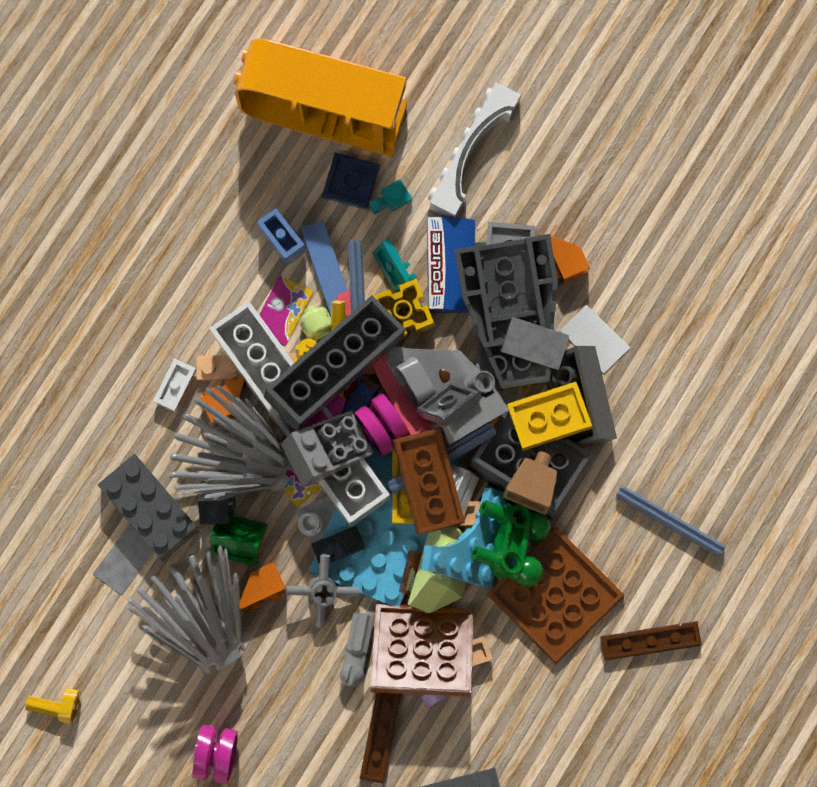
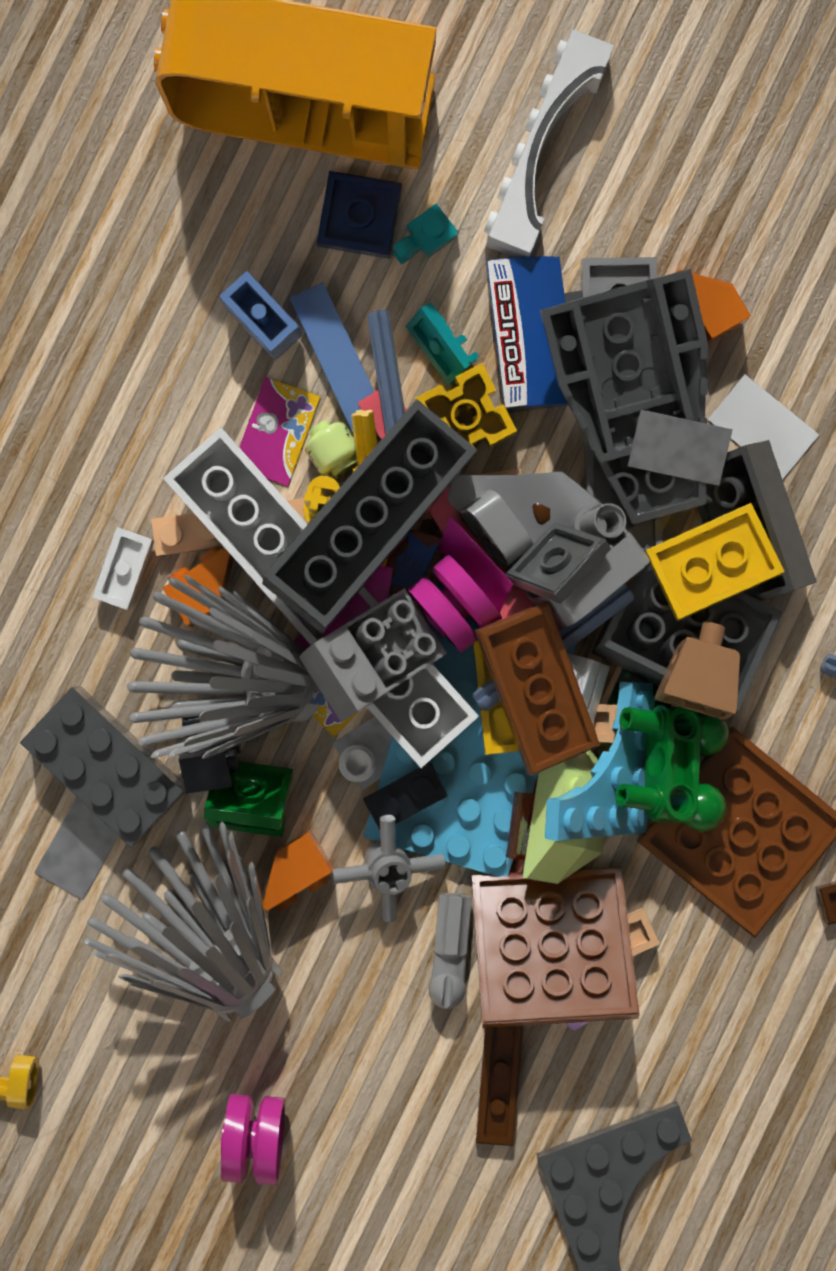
camera: 10 degrees left, 10 degrees up
none -> dark pink sticker [438,516,513,613]

